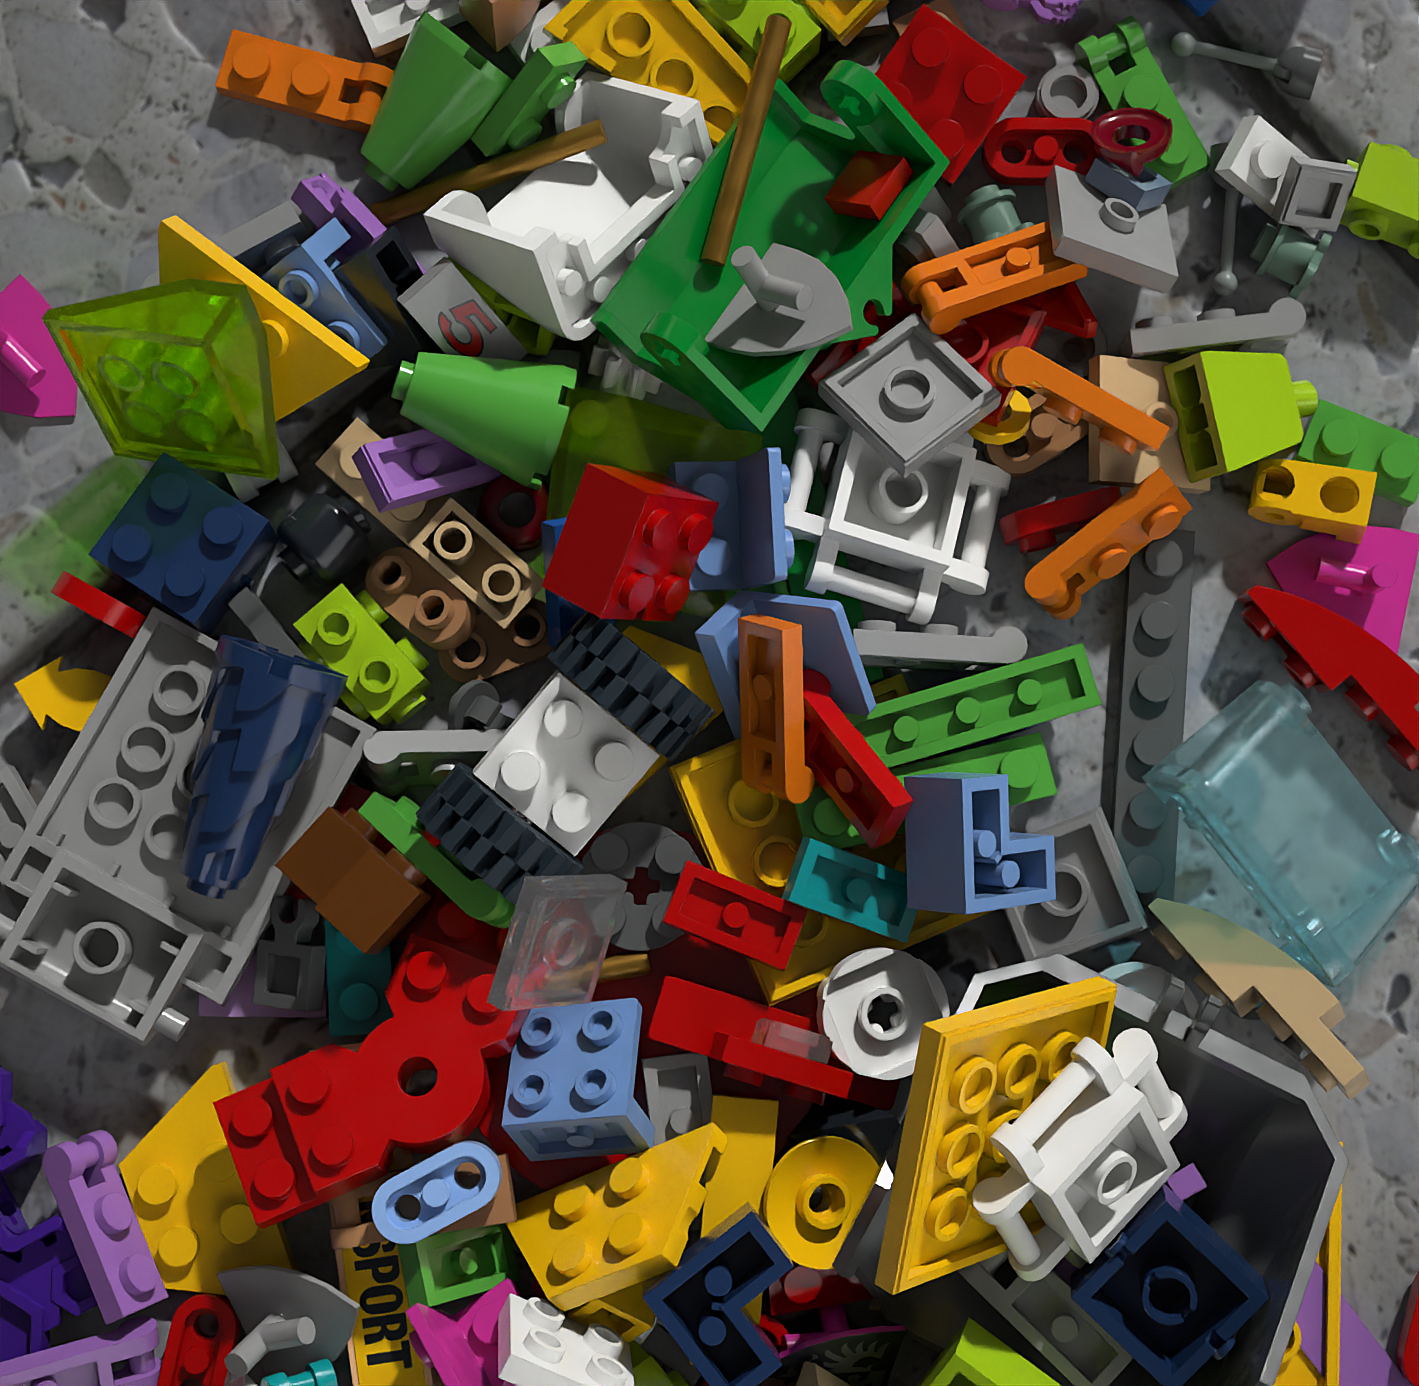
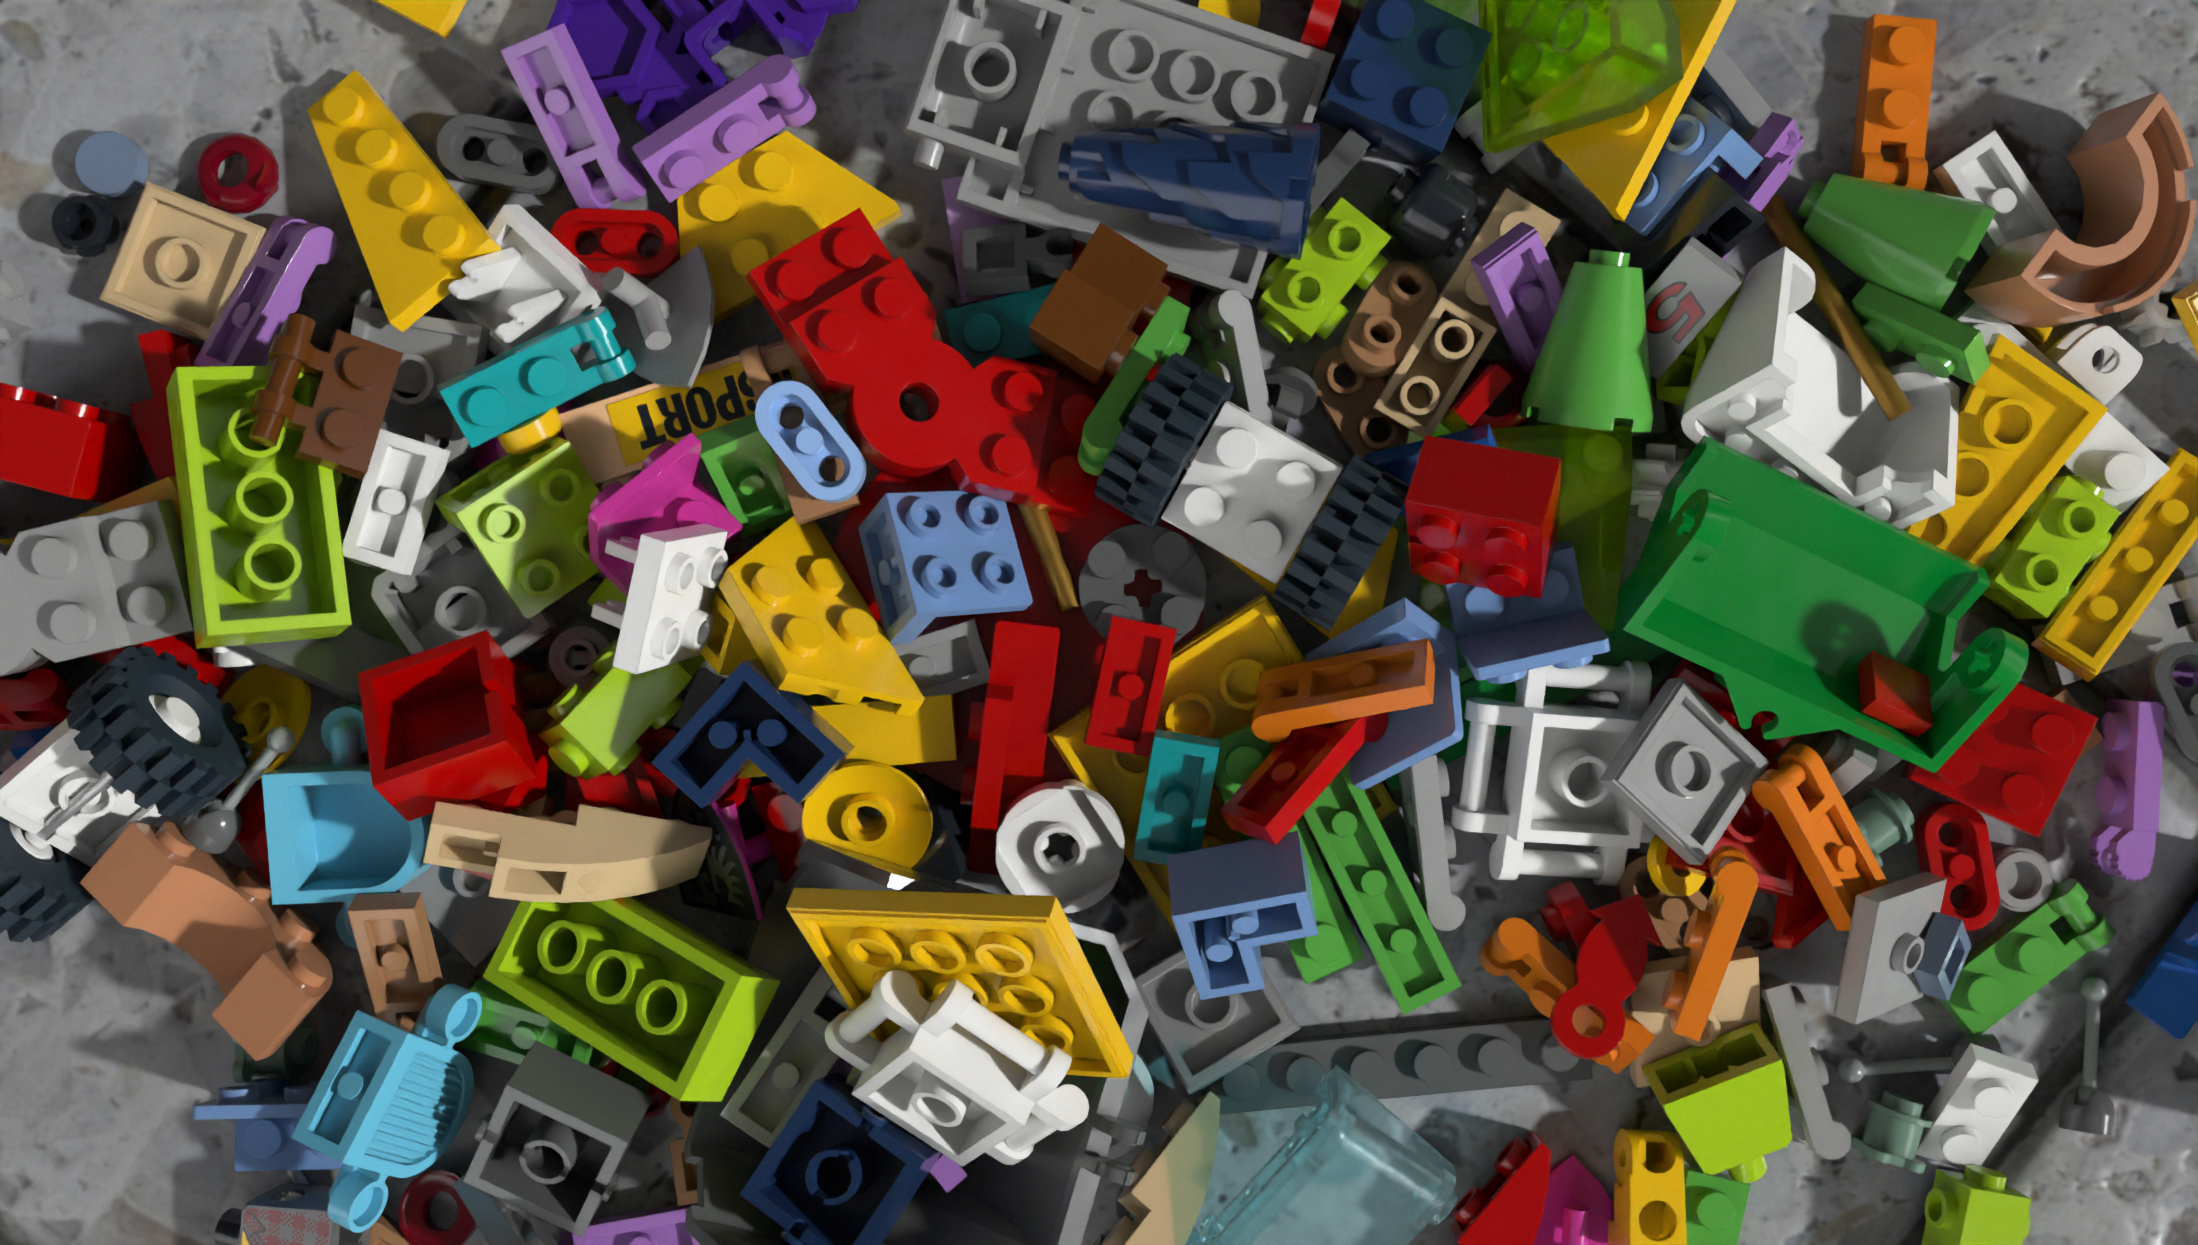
camera: 70 degrees right, 5 degrees up
clear tile [487,874,627,1011] -> none
pearl gold bar [700,15,792,267] -> none
light grey shield [704,243,853,357] -> none
clear tile [751,1018,833,1064] -> none
dark red piece [1090,108,1173,178] -> none
light grey tile [1271,156,1357,232] -> none
none -> red tile [1440,363,1513,433]
none -> red brick [1550,893,1662,1060]

